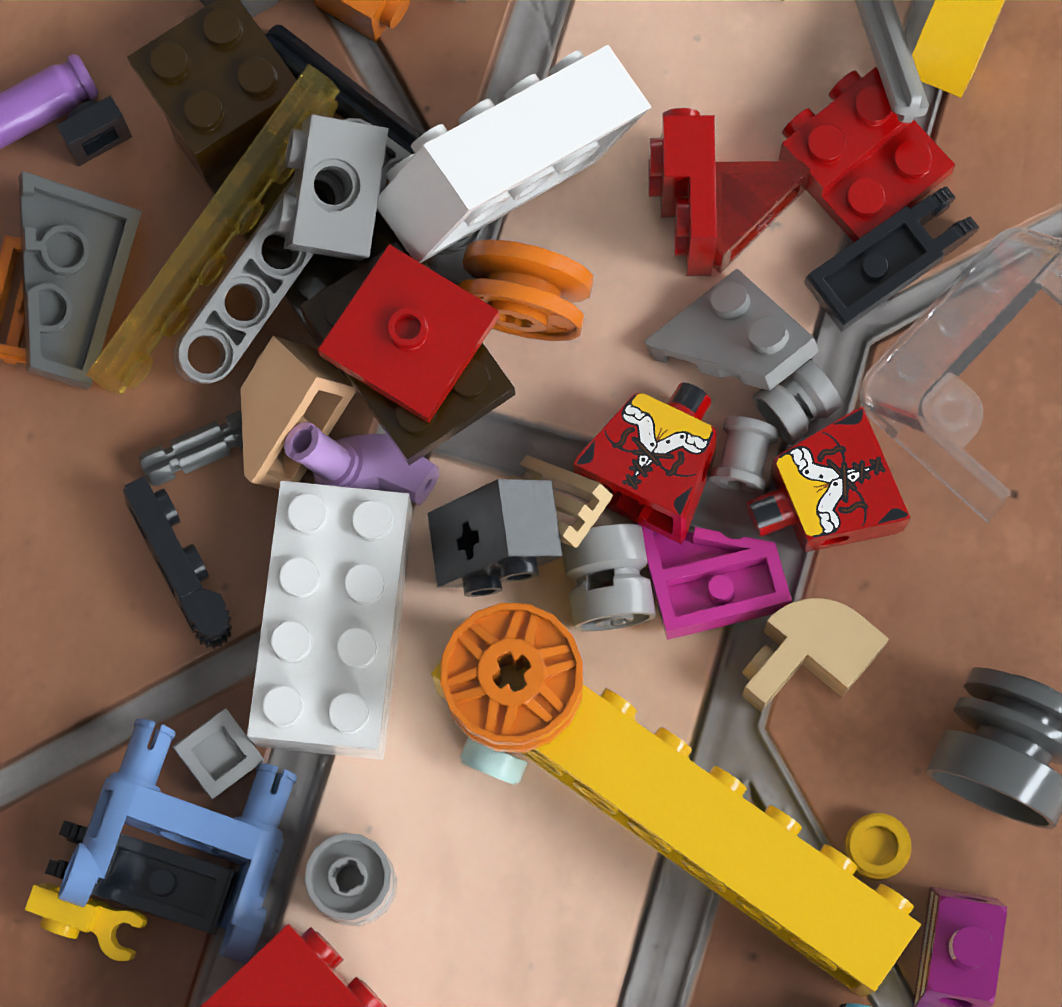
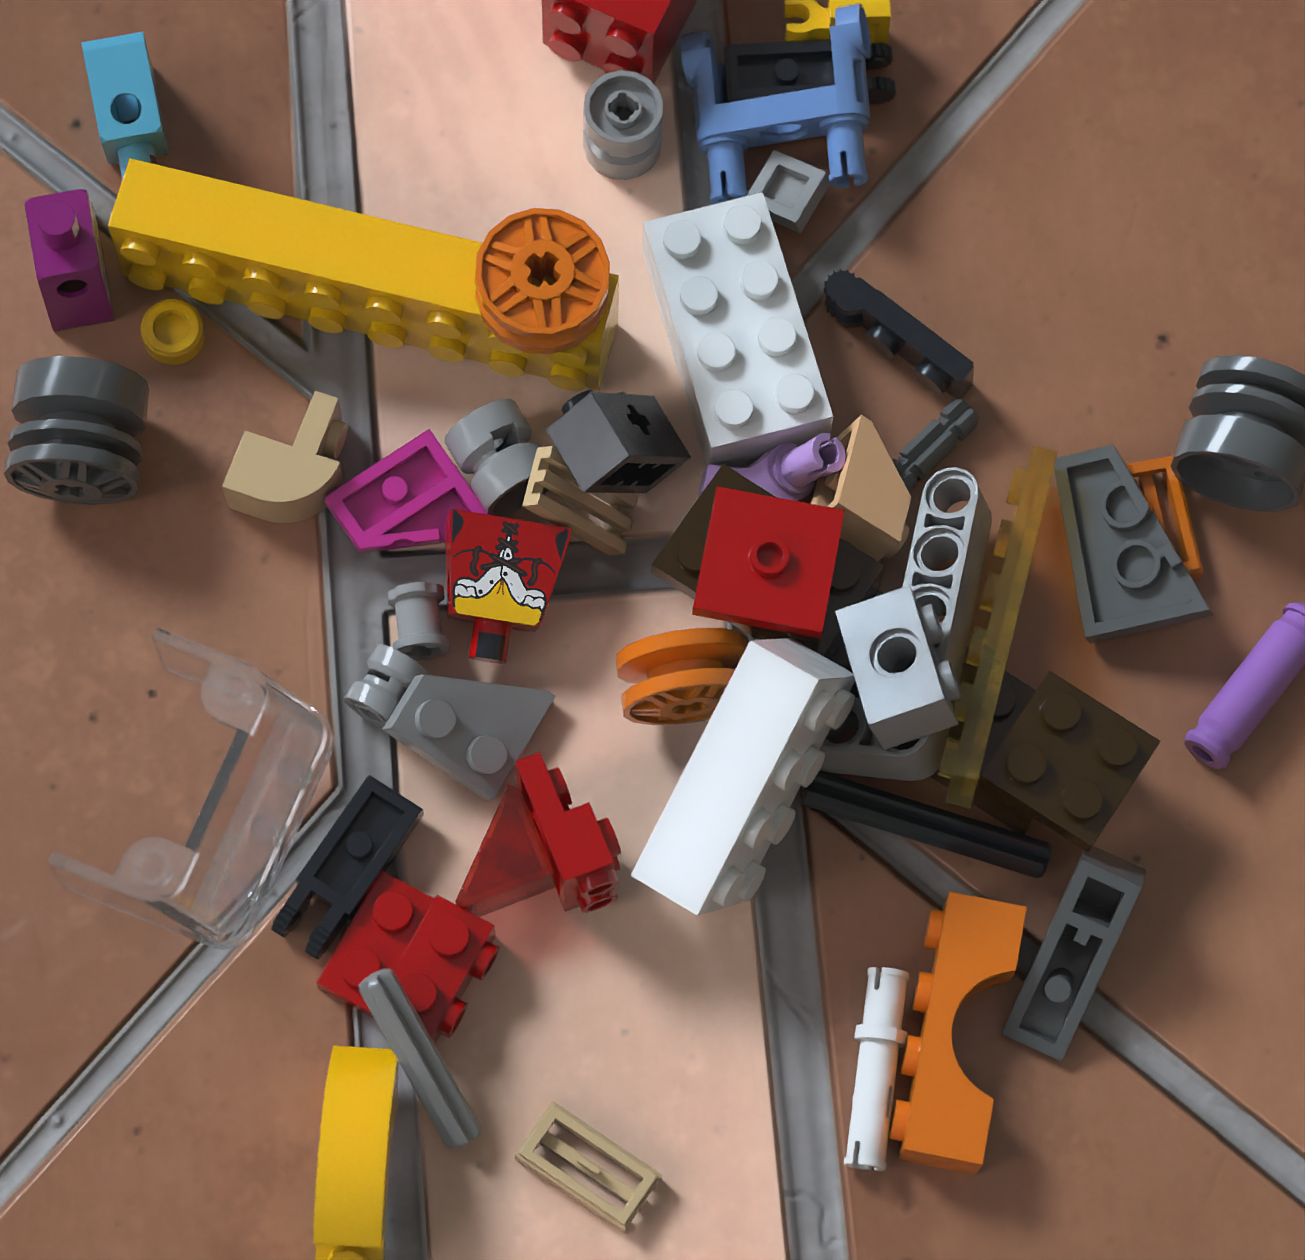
camera: 150 degrees right, 5 degrees down
black plate [56,95,132,166] -> none
torso [746,407,911,552] -> none

